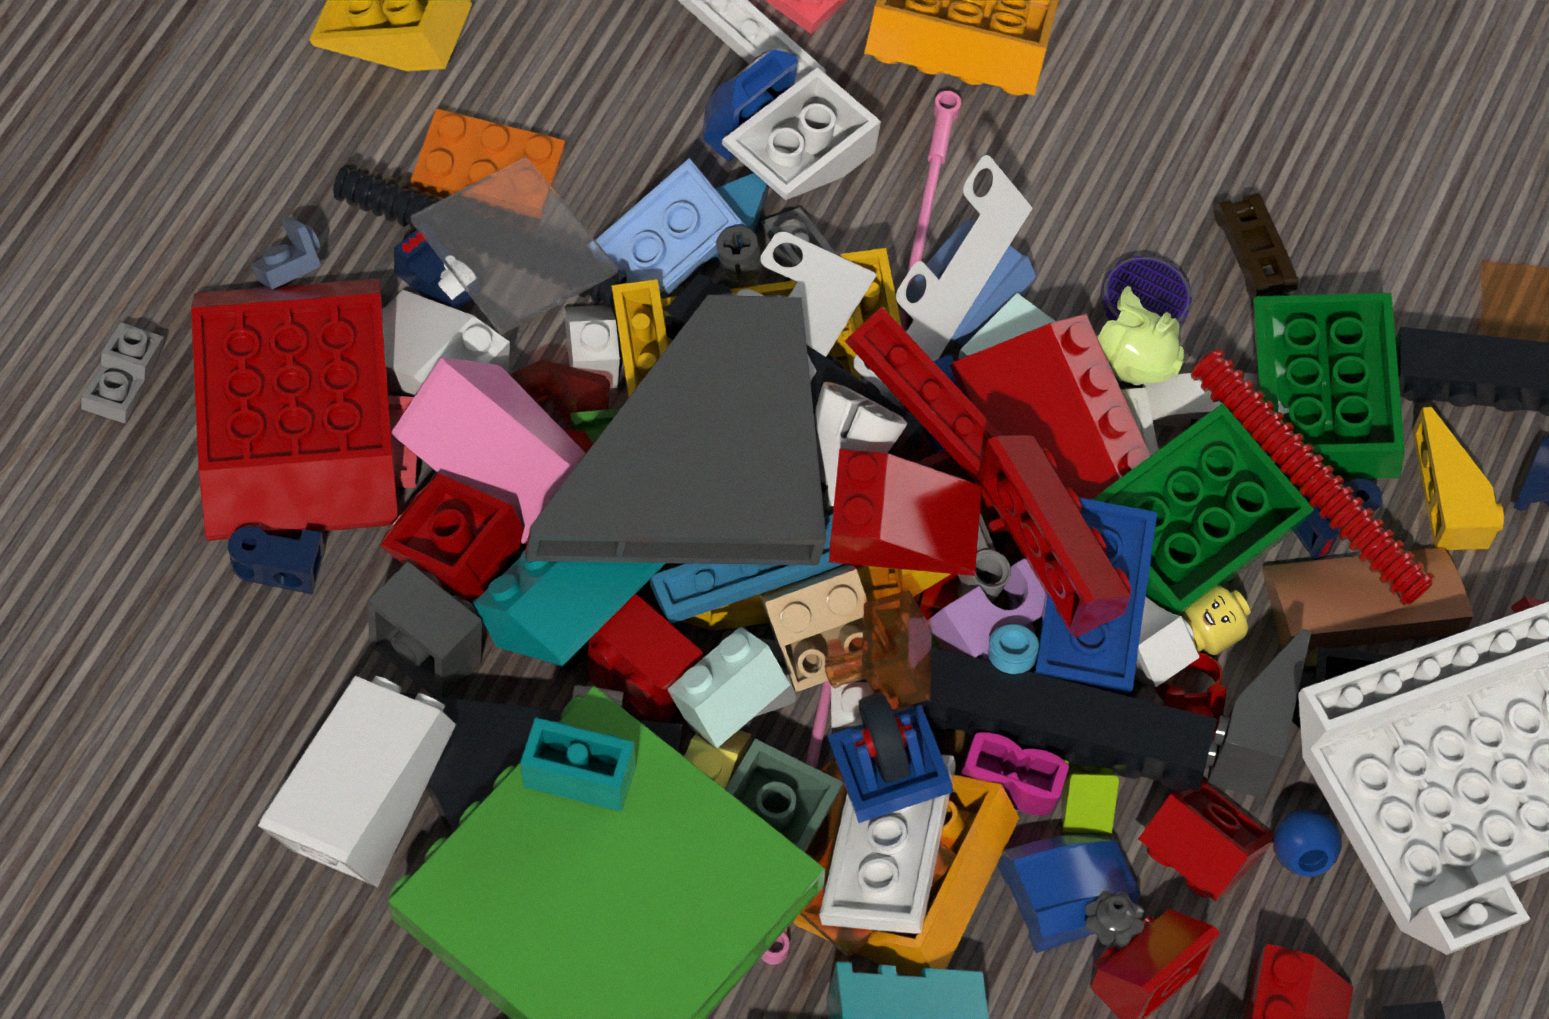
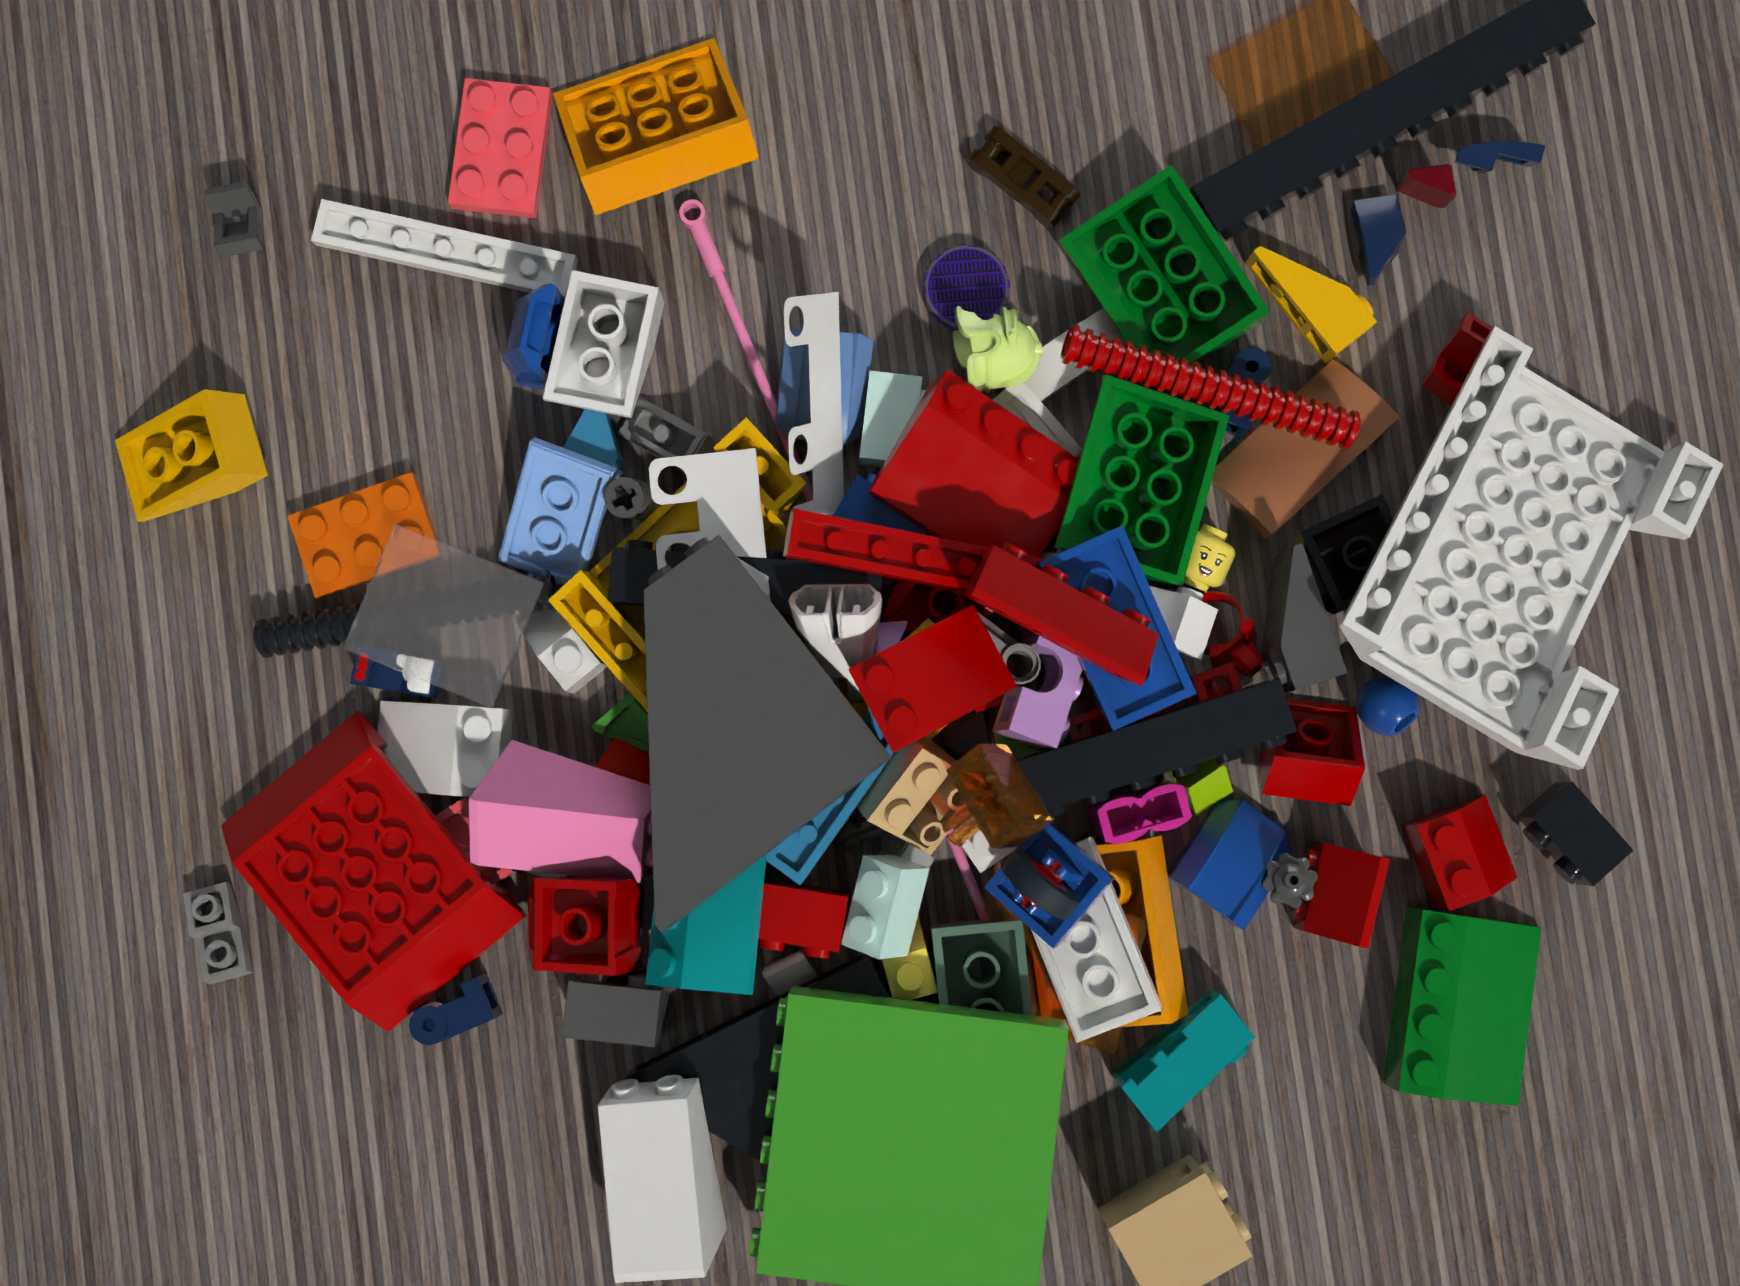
camera: 25 degrees left, 25 degrees up
sand blue bracket [251,217,321,289] -> none
clear red slope [509,359,610,425] -> none
teal brick [520,718,636,812] -> none
medium azure tile [988,624,1039,674] -> none

